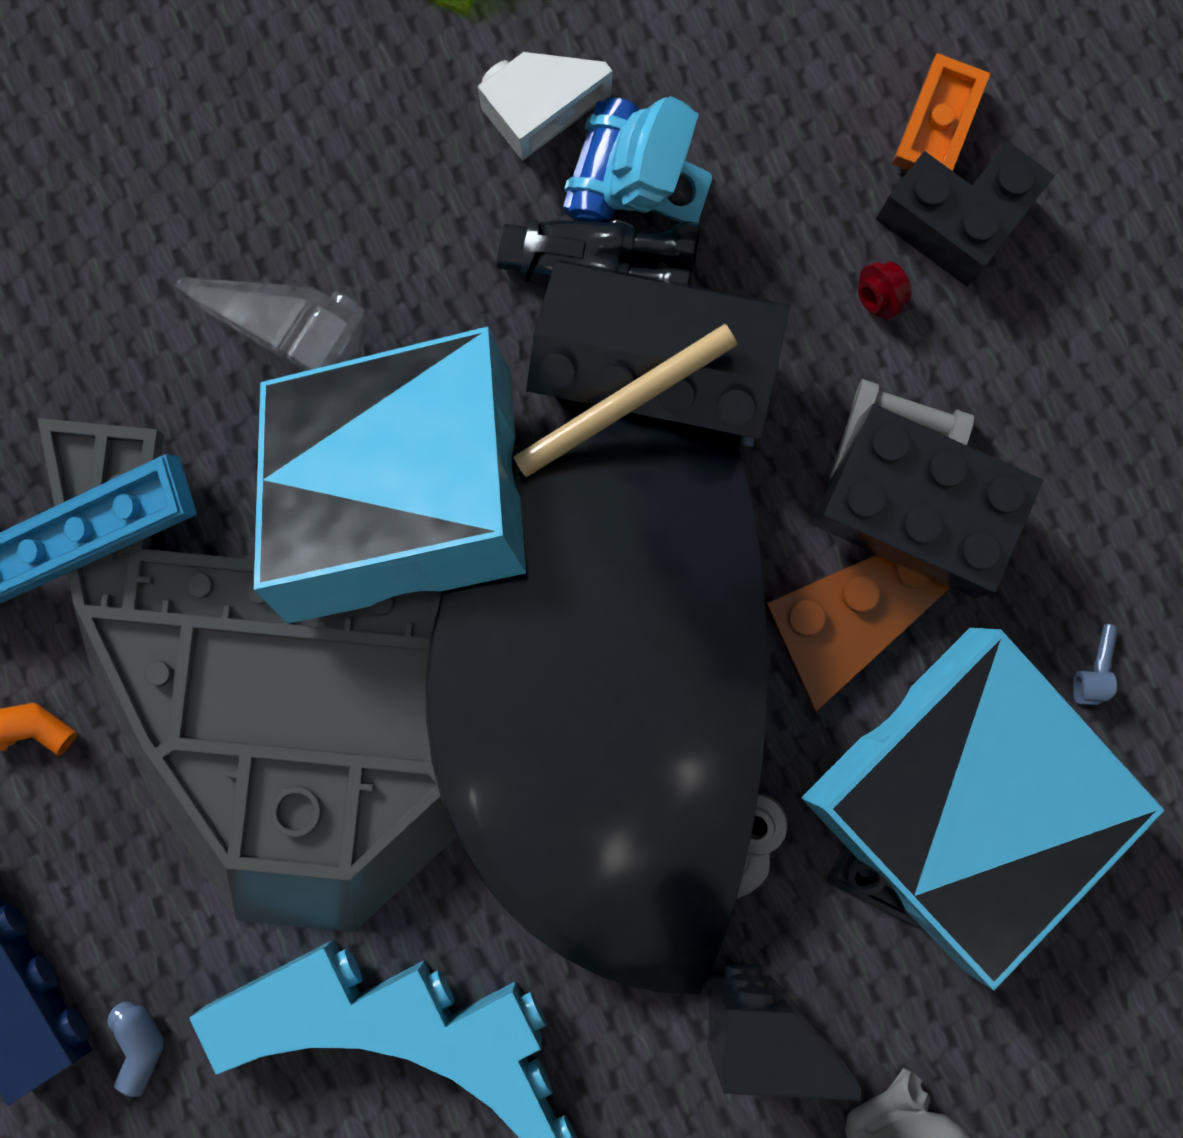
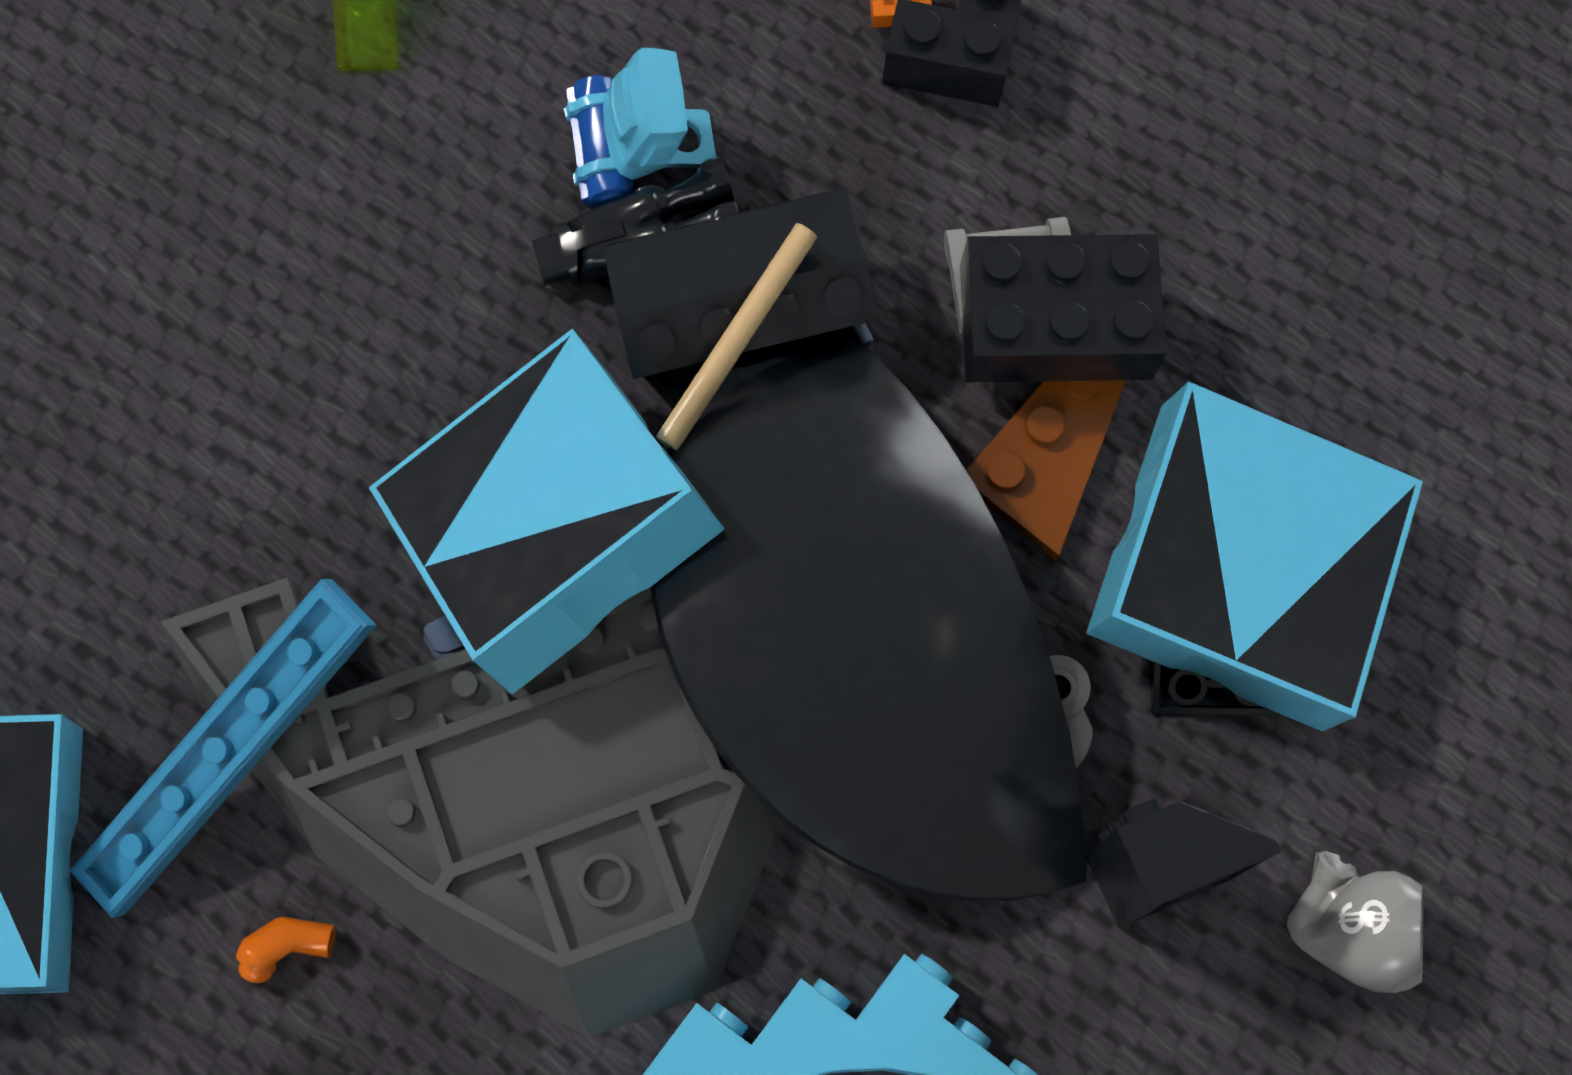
camera: 30 degrees left, 10 degrees down
clear slope [175,277,372,372] -> none
white slope [477,52,612,161] -> none
dark red plate [858,261,912,319] -> none
sand blue hand [1073,624,1119,705] -> none

